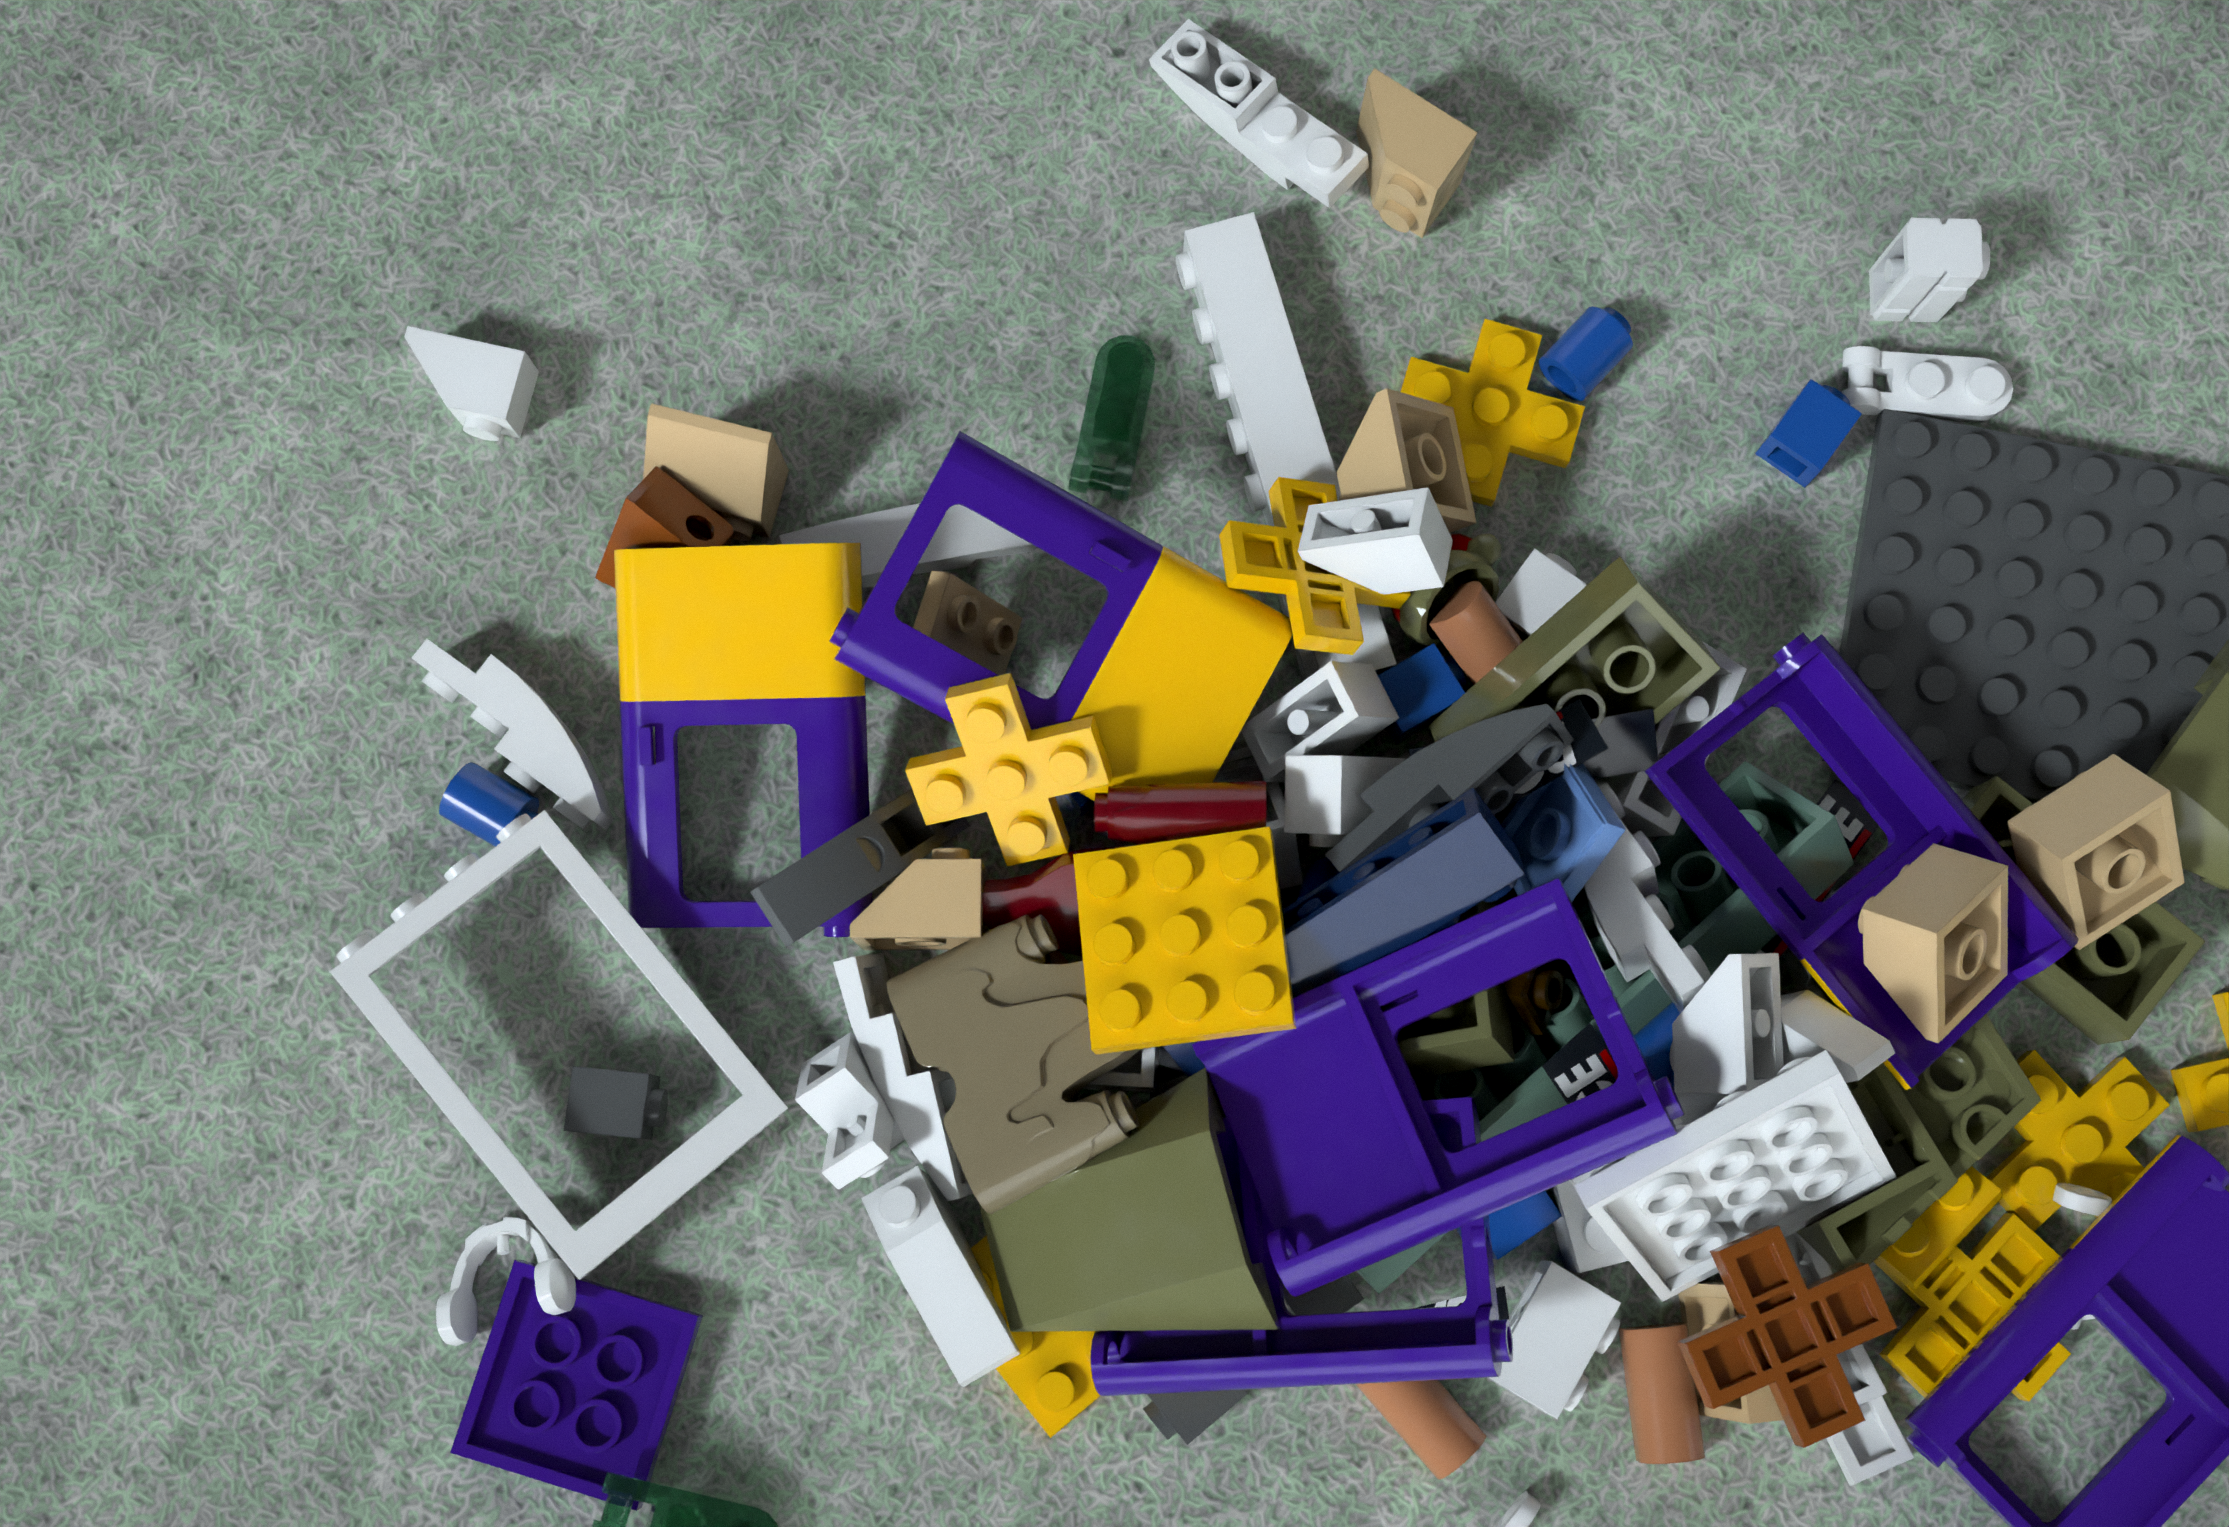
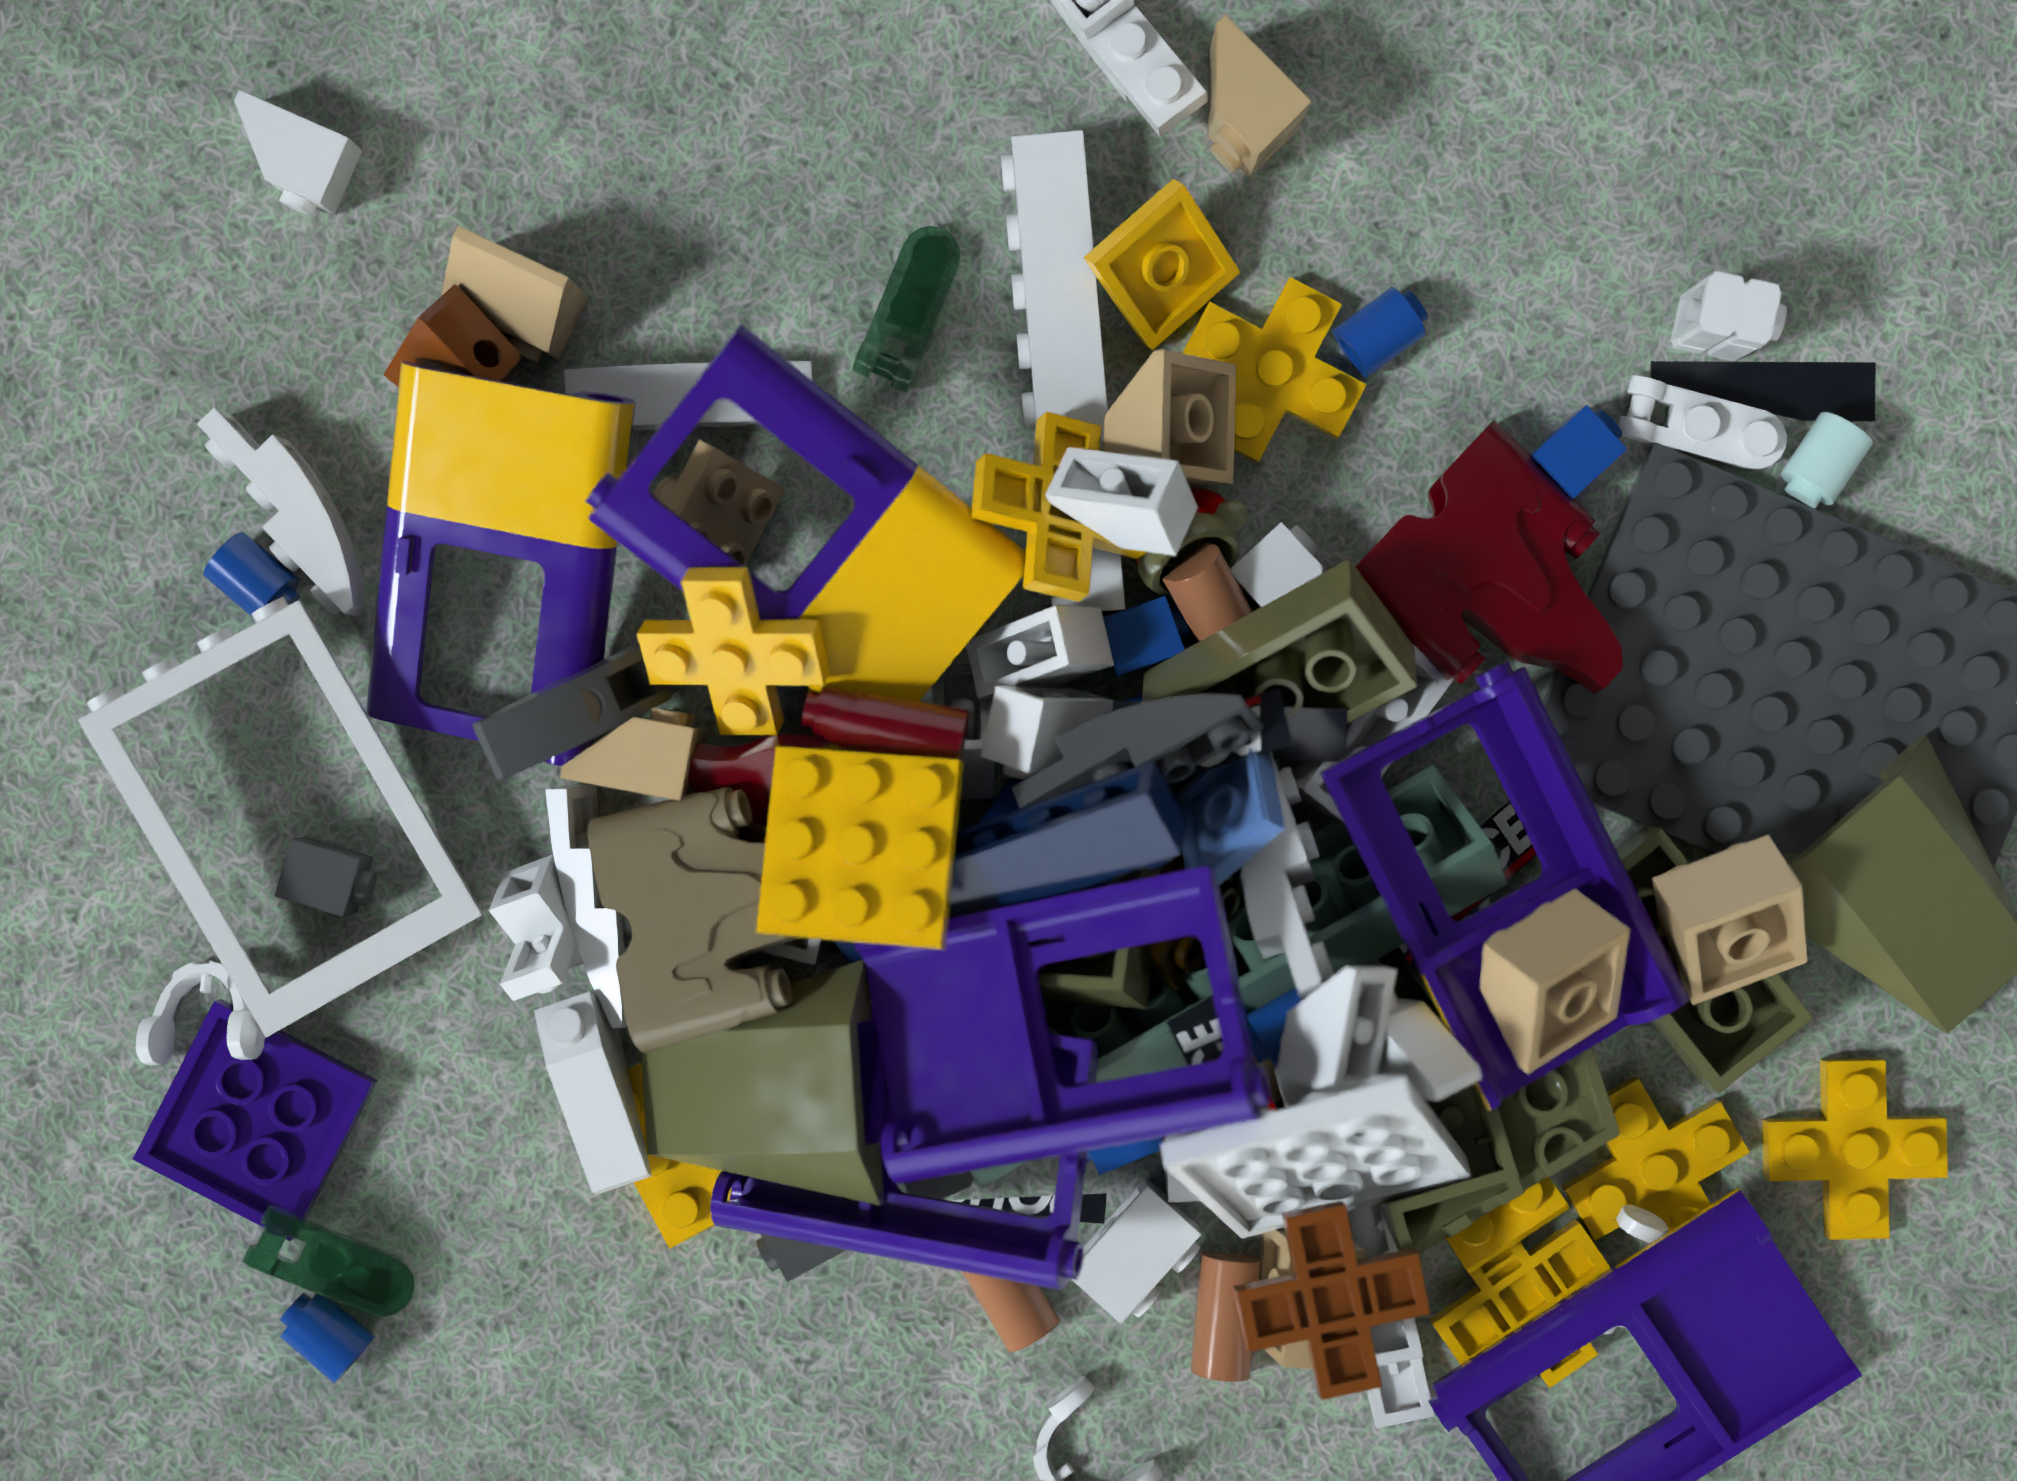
camera: 10 degrees right, 10 degrees up
none -> yellow plate [1083,179,1241,350]
none -> dark red rock [1355,419,1624,694]
none -> black sticker [1651,361,1876,421]
none -> light aqua brick [1781,412,1873,508]

